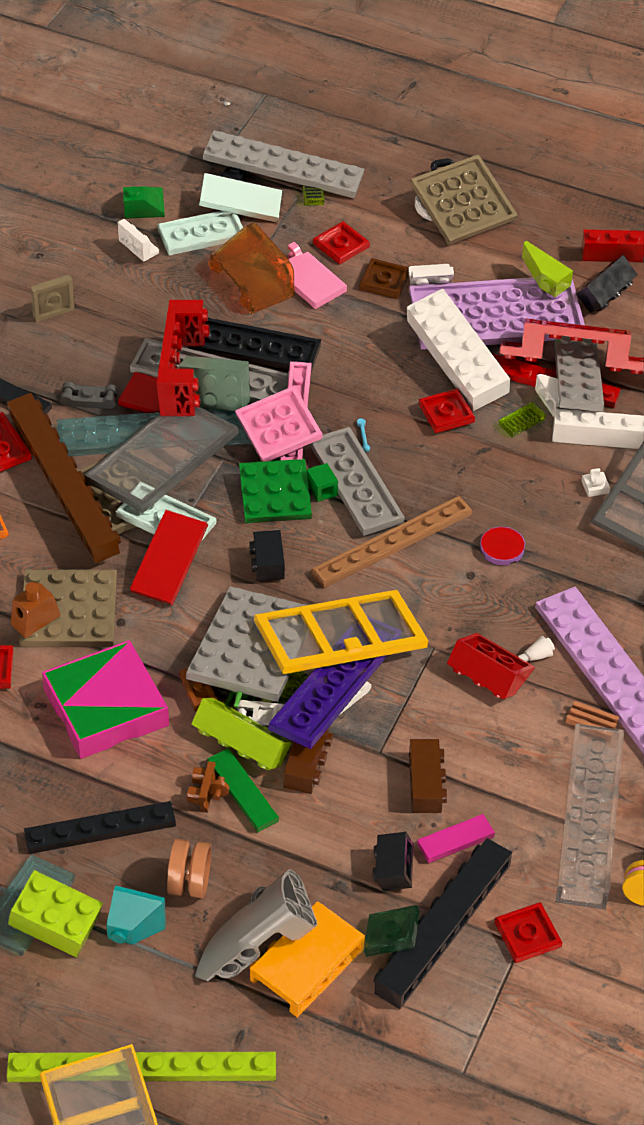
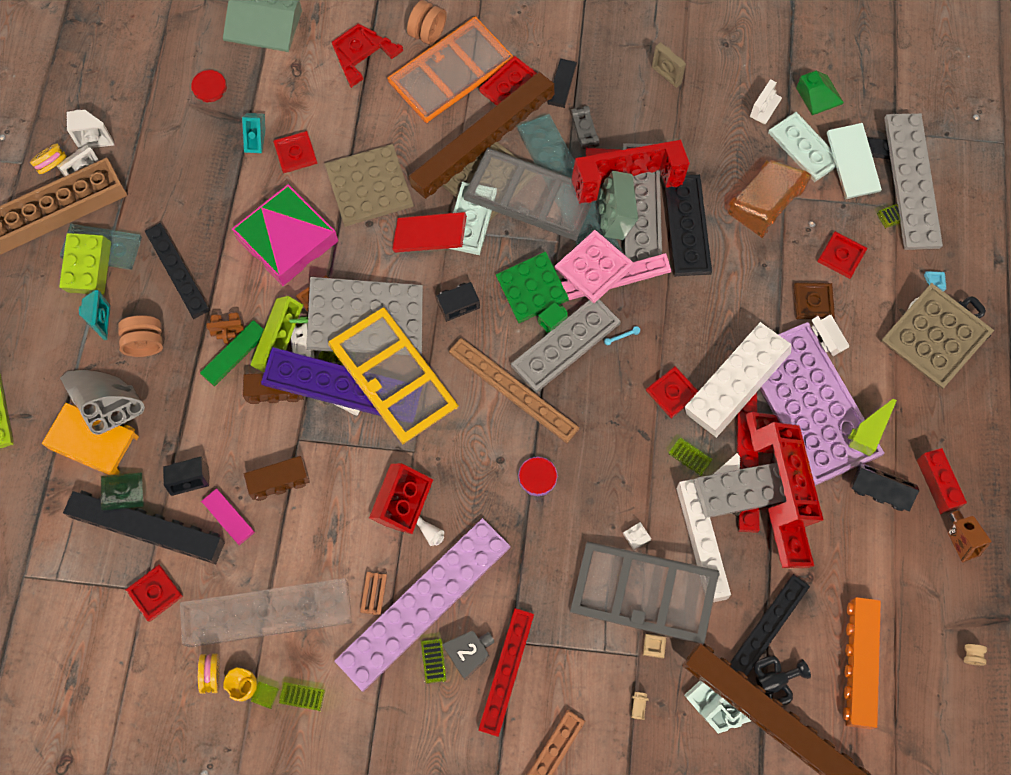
camera: 75 degrees right, 20 degrees up
dark orange torso [11,582,60,639] -> none
bright pink tile [272,242,347,309] -> none
none -> medium azure tile [924,271,946,291]

